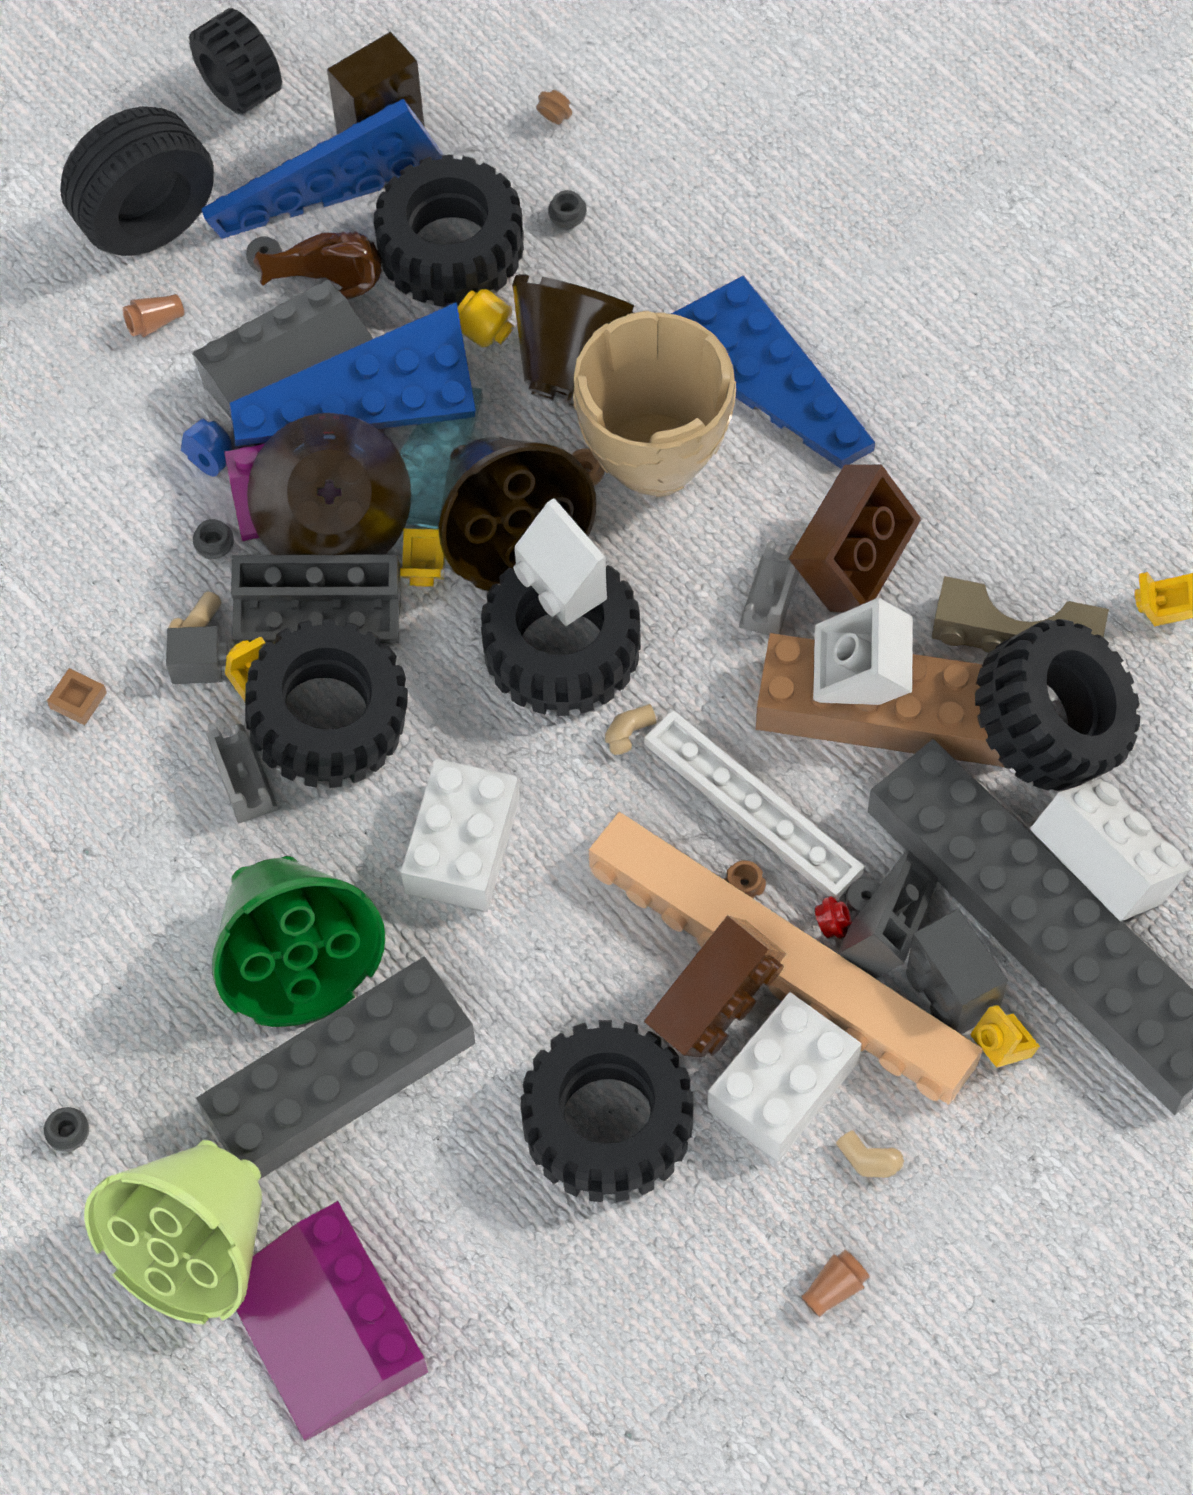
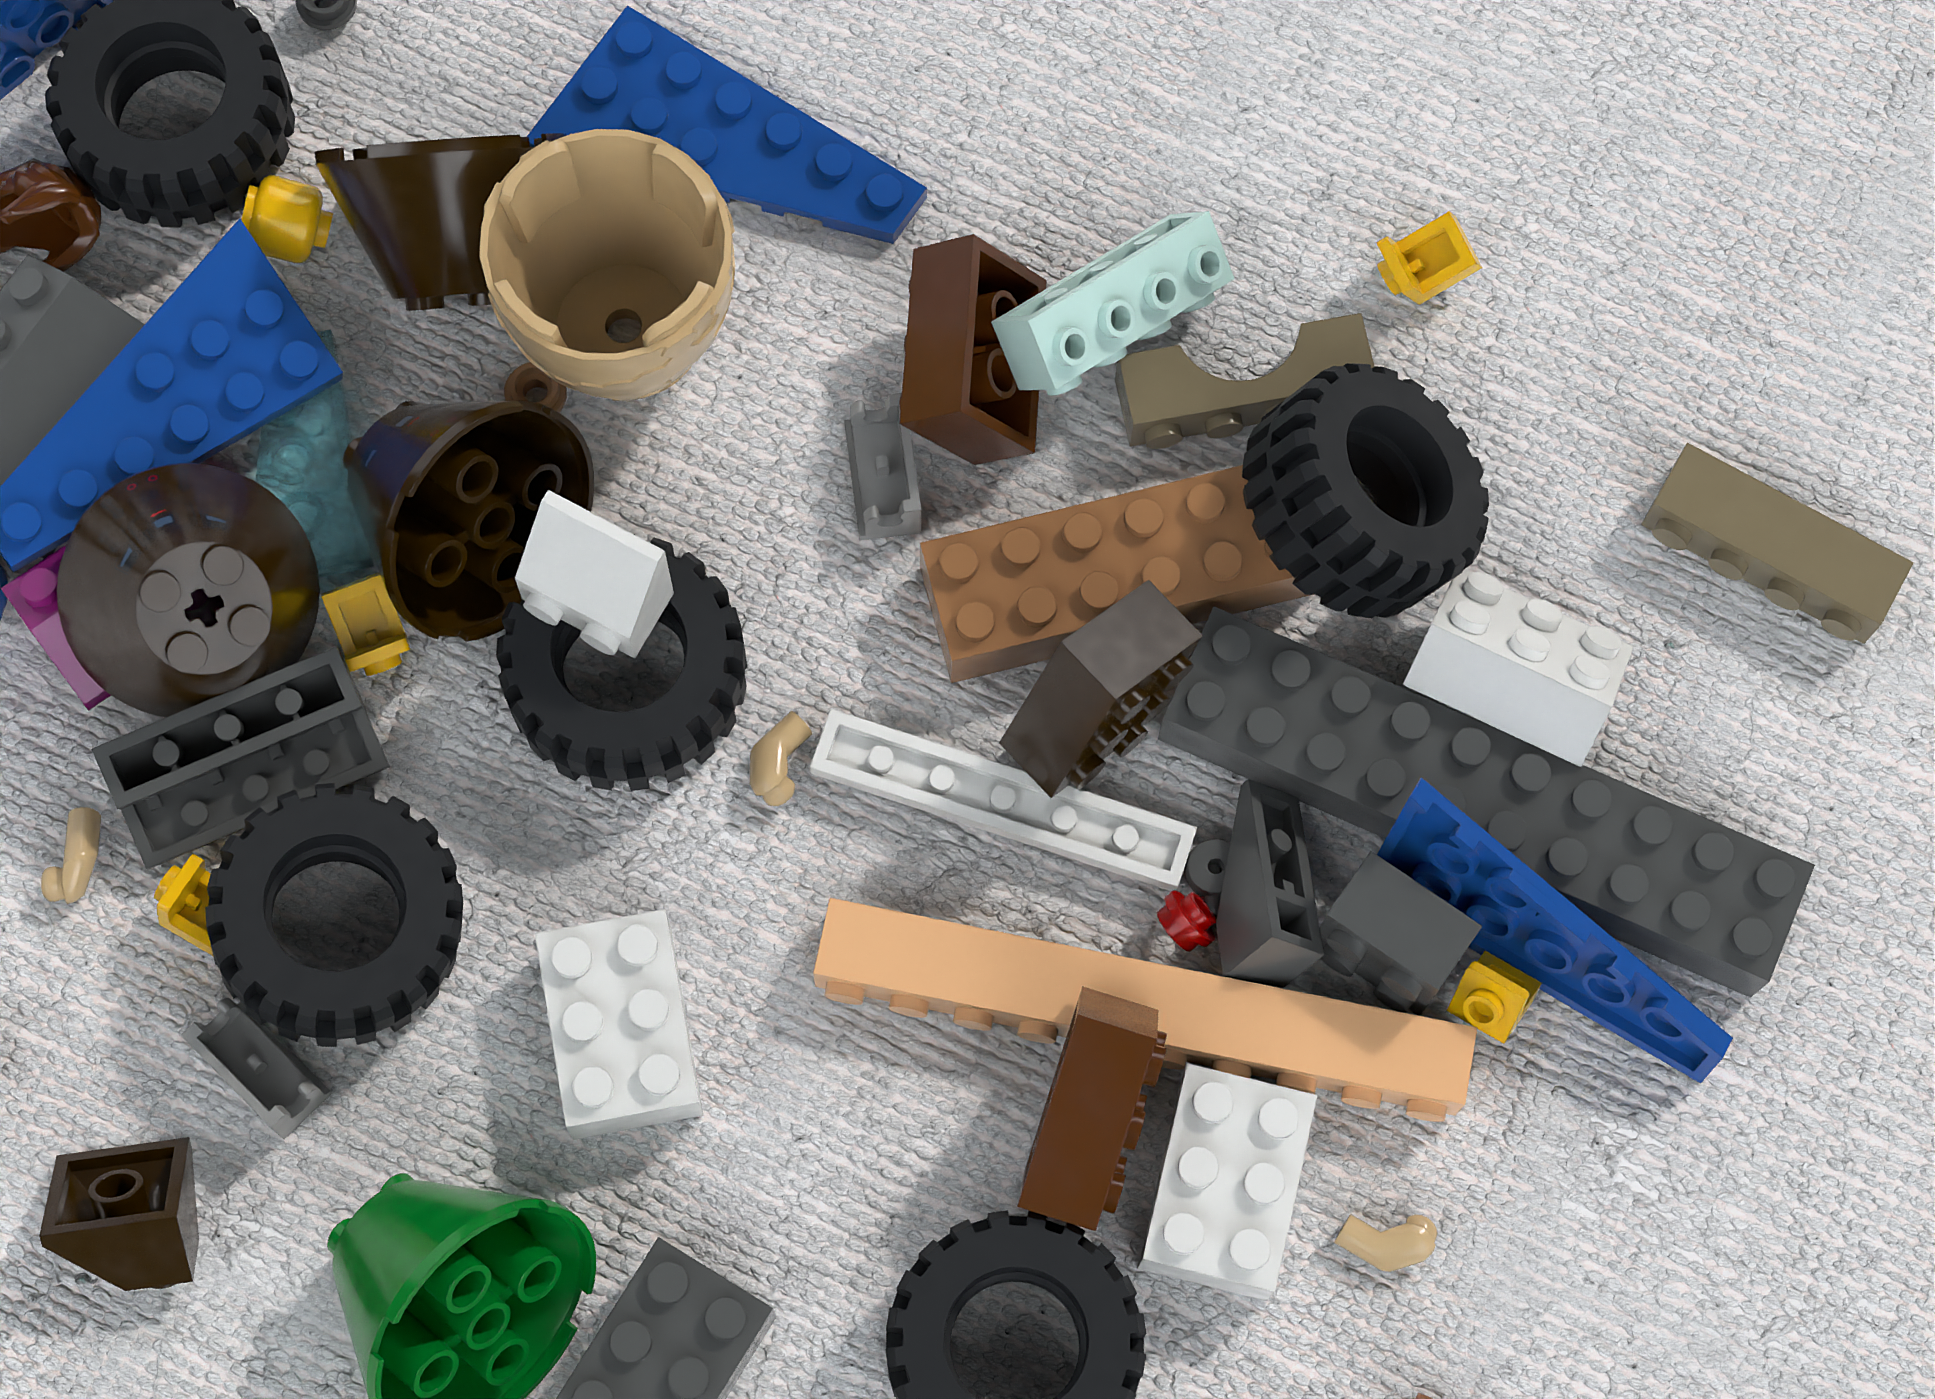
camera: 30 degrees left, 10 degrees up
dark grey brick [166,626,229,684] -> none
dark grey plate [193,519,234,559] -> none
medium nougat plate [724,860,766,899] -> none
white slope [813,598,913,705] -> none
none -> dark brown slope [39,1137,199,1291]
none -> light aqua brick [991,211,1235,396]
none -> dark brown brick [999,580,1203,798]
none -> blue wing [1377,777,1733,1083]

